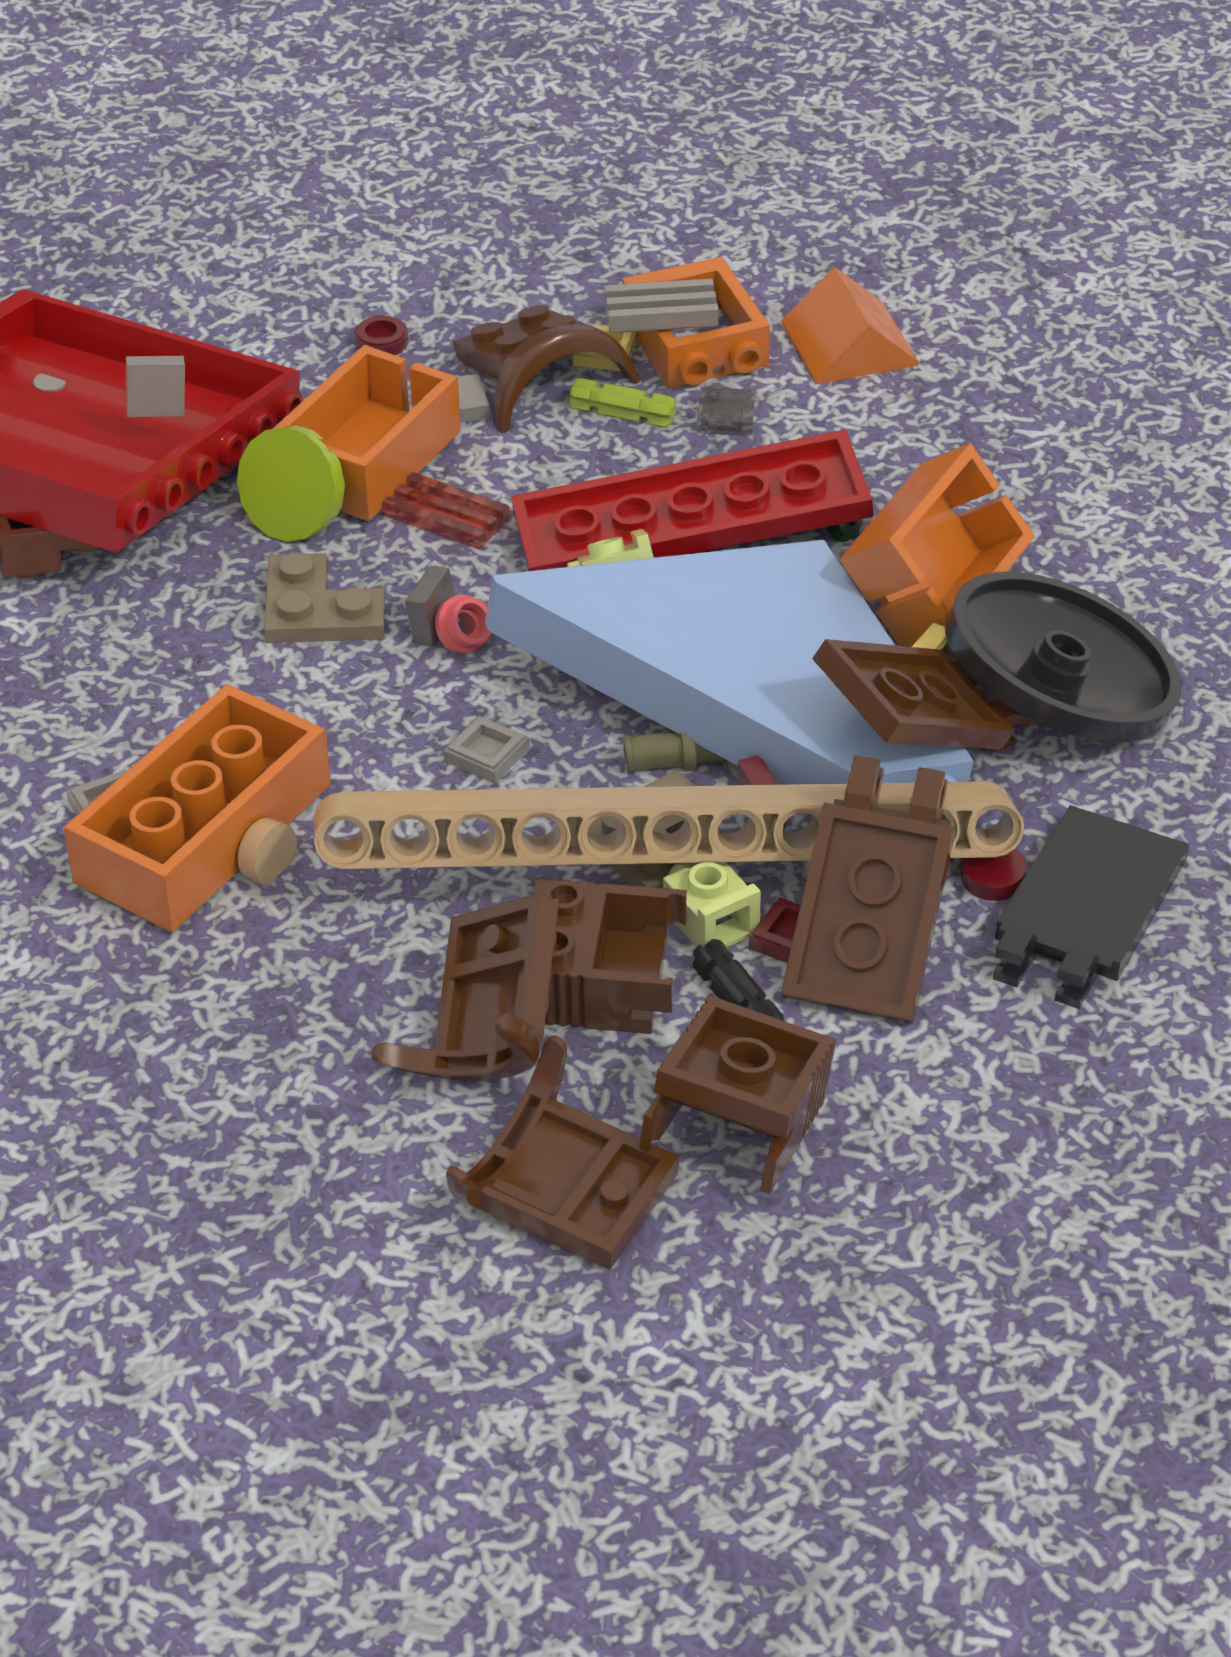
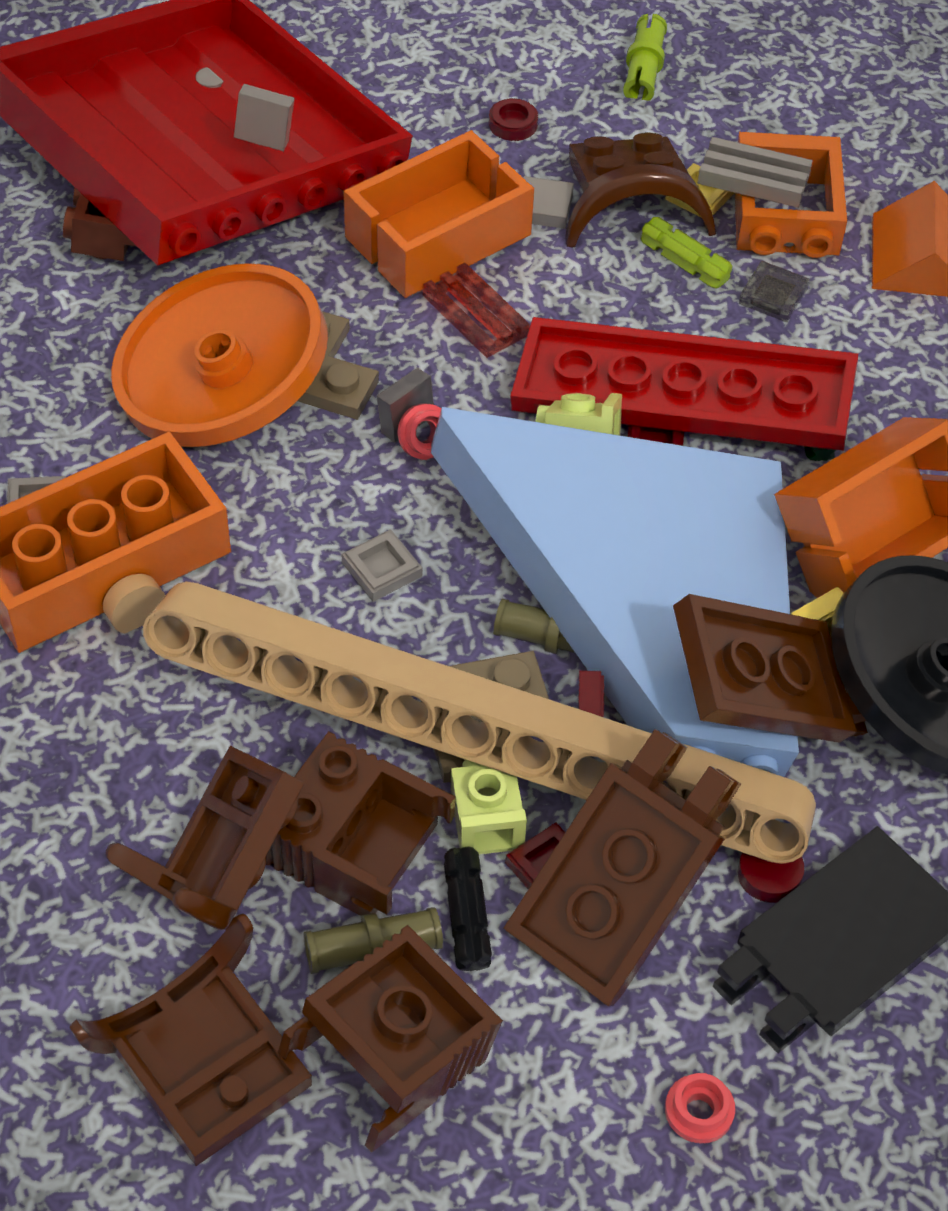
camera: 20 degrees right, 10 degrees up
lime tile [237,425,345,542] -> none
none -> orange dish [111,263,328,447]
none -> olive pin [304,907,443,974]
none -> lime pin [623,14,667,101]
none -> coral plate [665,1073,735,1143]

